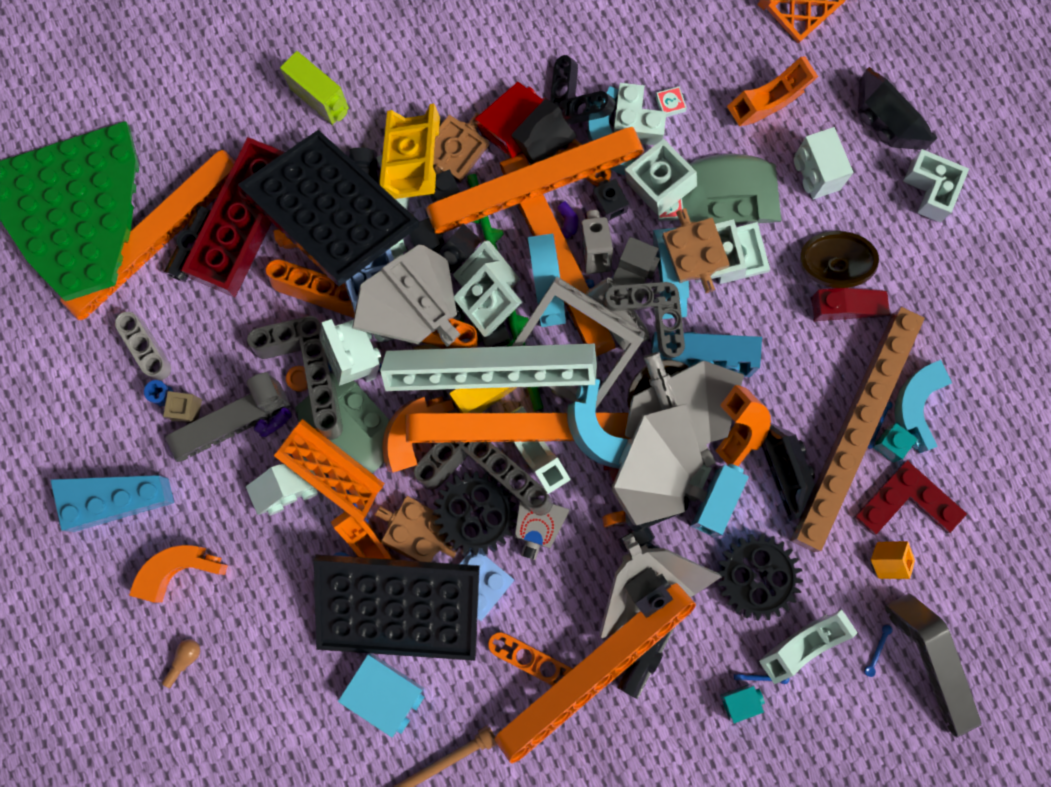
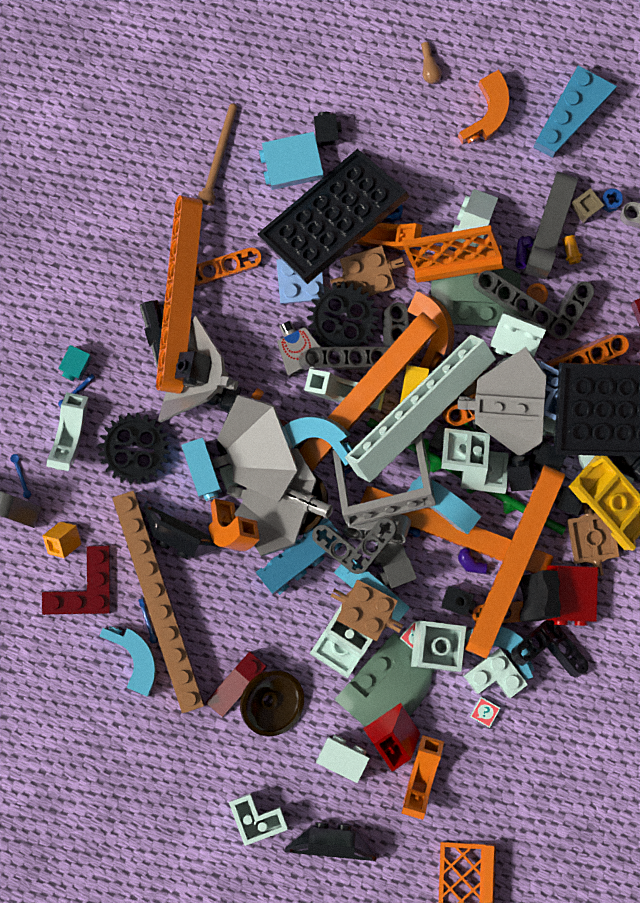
camera: 135 degrees right, 5 degrees up
light grey torso [581,210,613,274] -> none
teal brick [873,423,917,463] -> none
none -> black brick [314,112,342,147]
none -> red slope [363,703,421,772]
none -> light orange pin [561,235,583,265]

